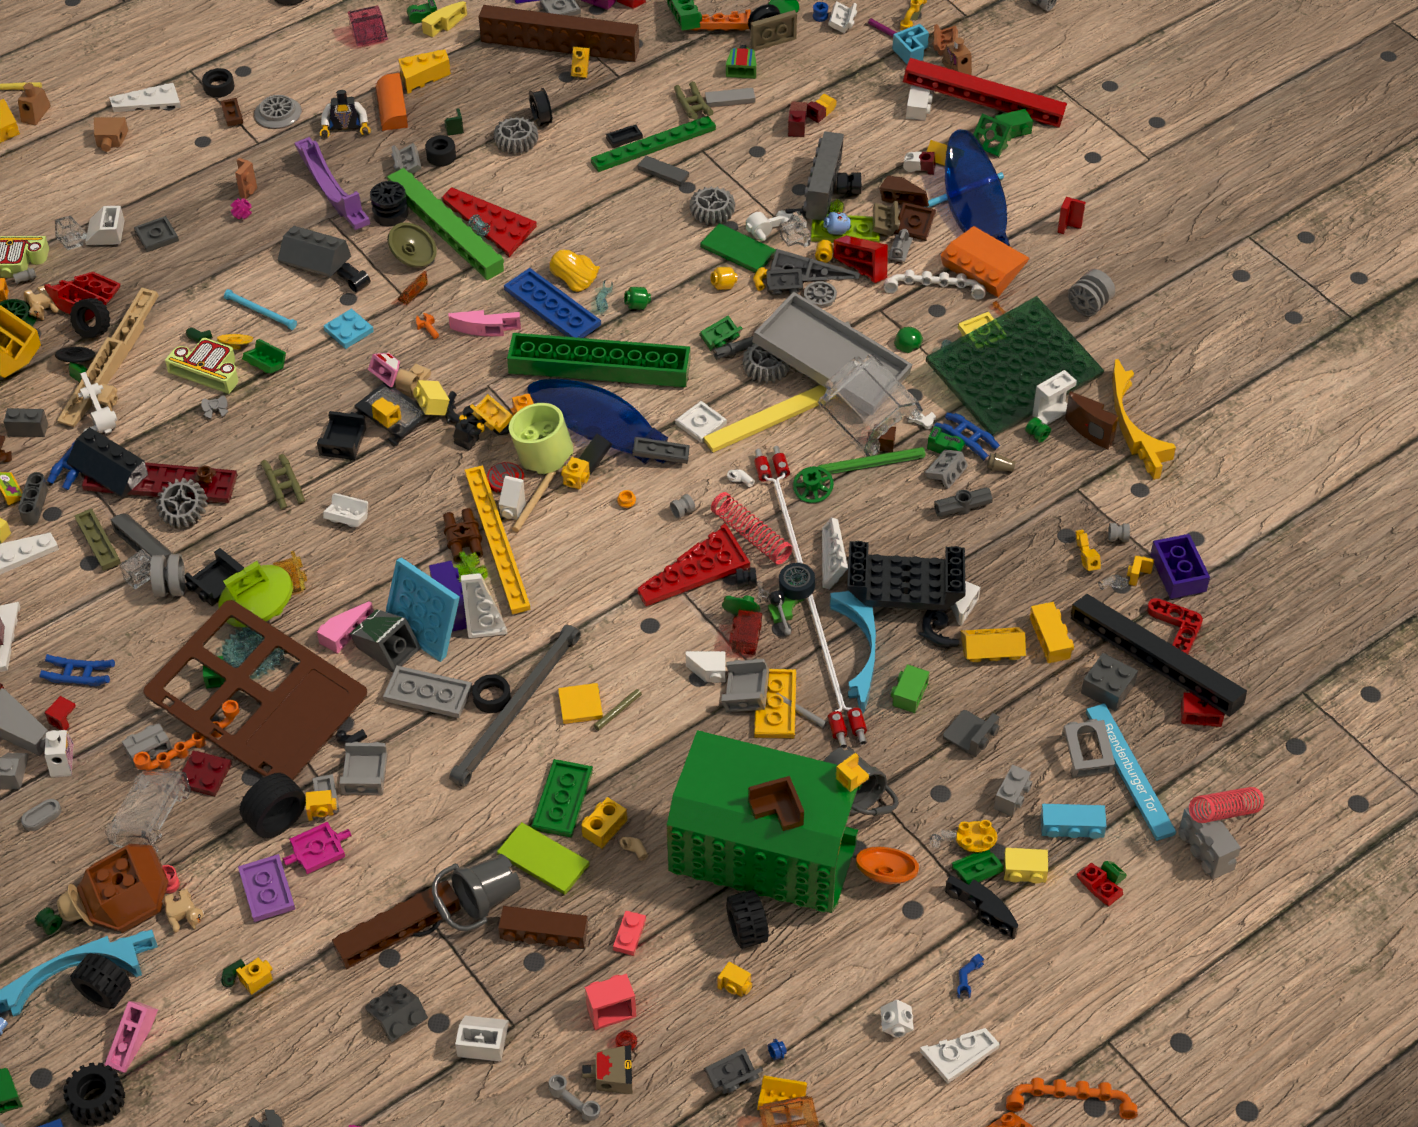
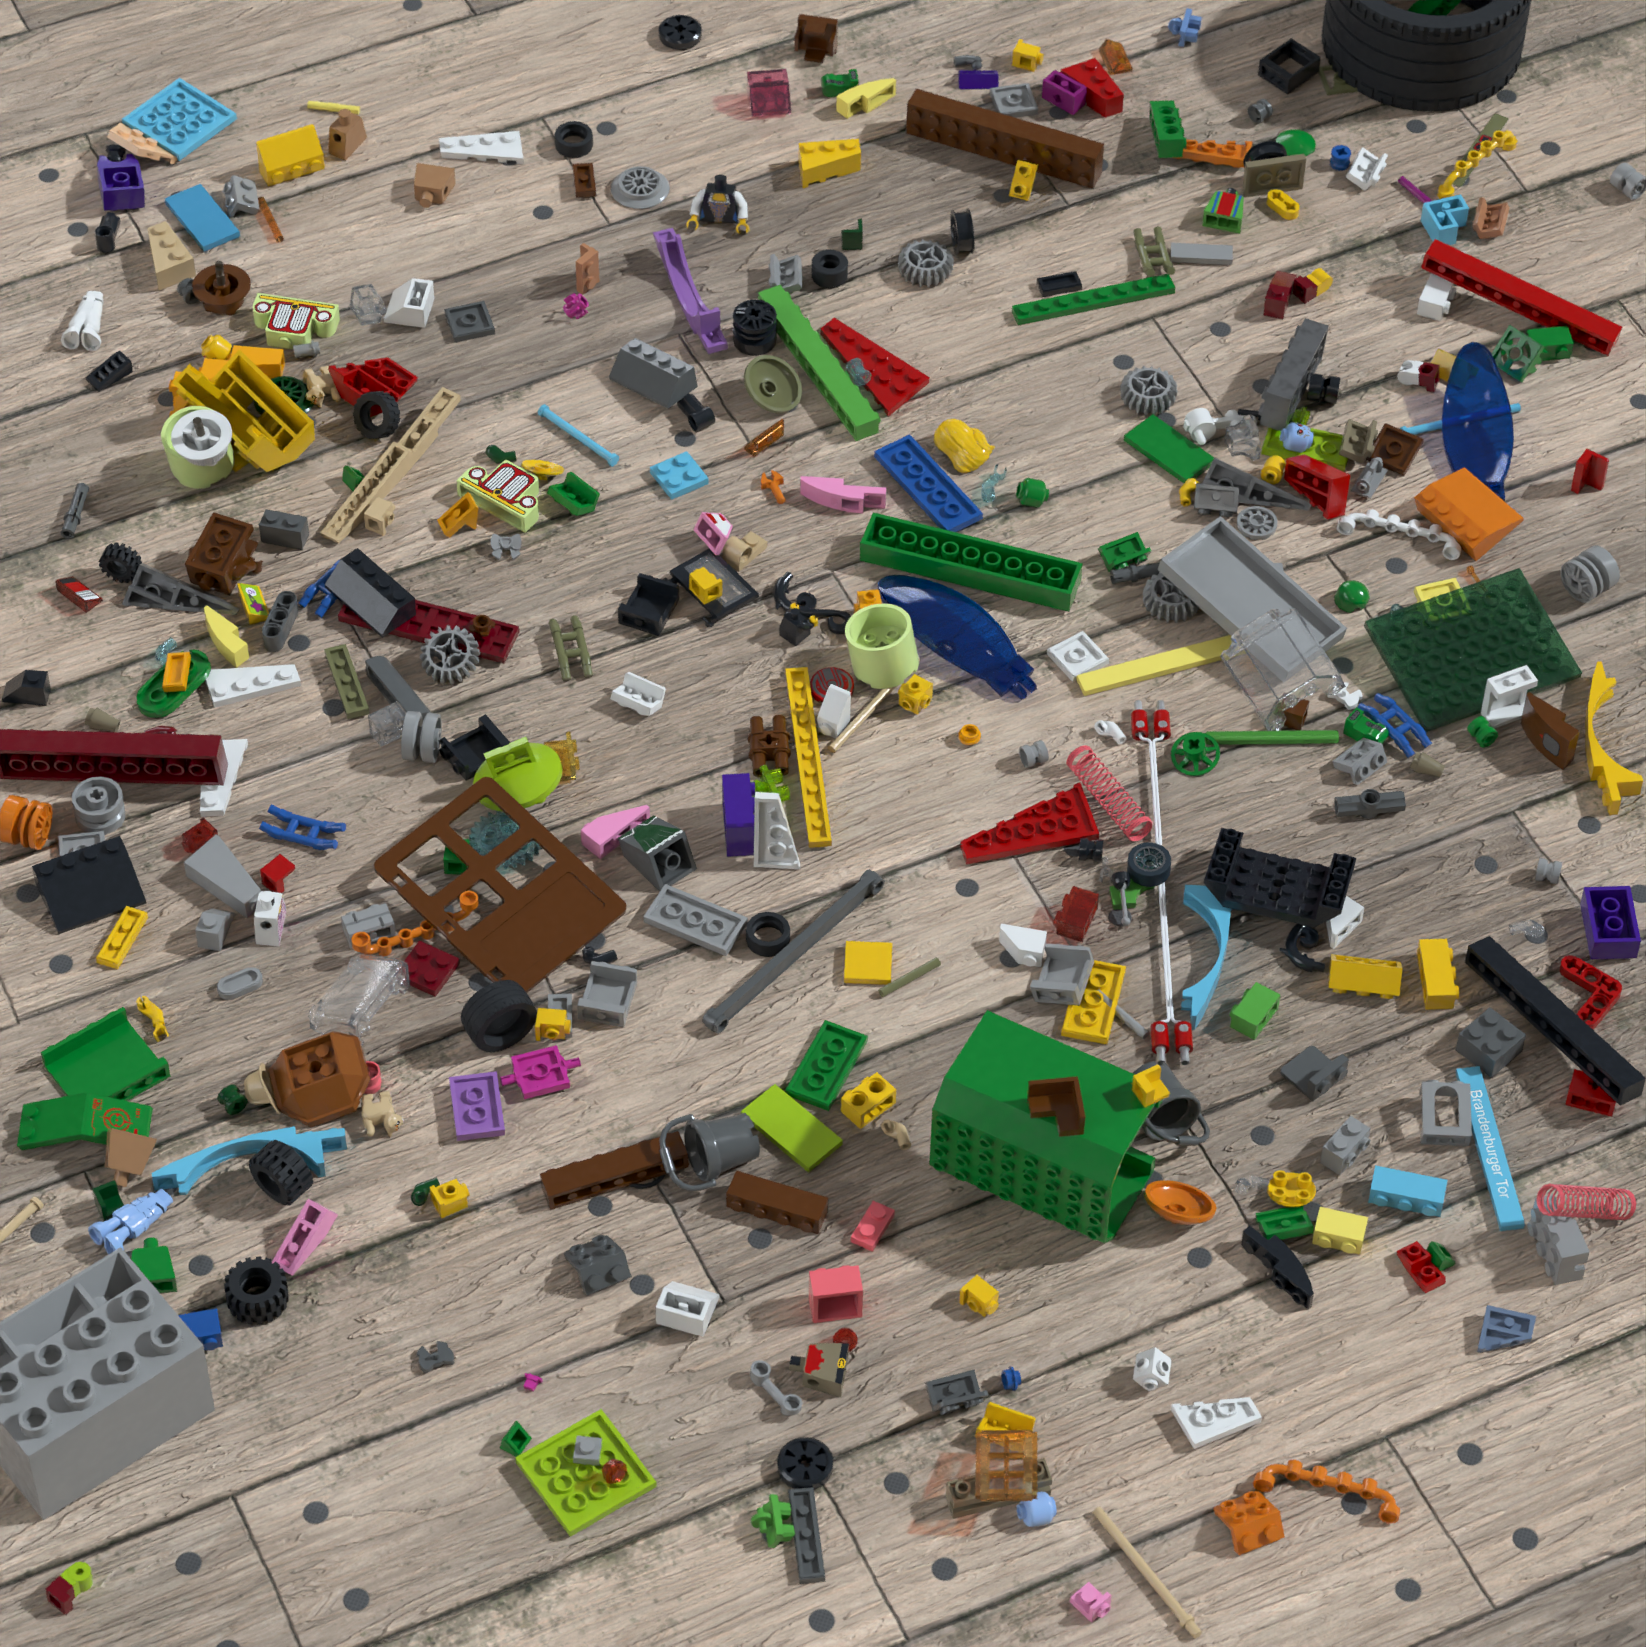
camera: 10 degrees right, 0 degrees up
black wheel [55,347,95,363] -> none
white piece [78,372,118,435] -> none
orange brick [375,73,408,131] -> none
medium azure plate [385,557,460,662] -> none
light yellow brick [413,380,450,415] -> none
yellow bracket [470,394,513,433] -> none
black tile [579,433,613,474] -> none
dark grey tile [633,437,690,464] -> none
dark grey tile [638,156,689,186] -> none
yellow head [710,267,738,290] -> none
green dish [722,595,760,617] -> none
black tyre [726,890,769,949] -> none
white wing [822,517,848,589] -> none
reddish brown slope [879,176,929,207] -> none
medium nougat torso [942,38,972,75] -> none
blue arm [957,953,985,999] -> none
yellow piece [1075,530,1101,571] -> none
yellow bracket [1127,555,1154,586] -> none
none -> light orange slope [437,492,478,538]
none -> yellow beam [1267,189,1300,220]
none -> sand blue wing [1477,1305,1536,1353]

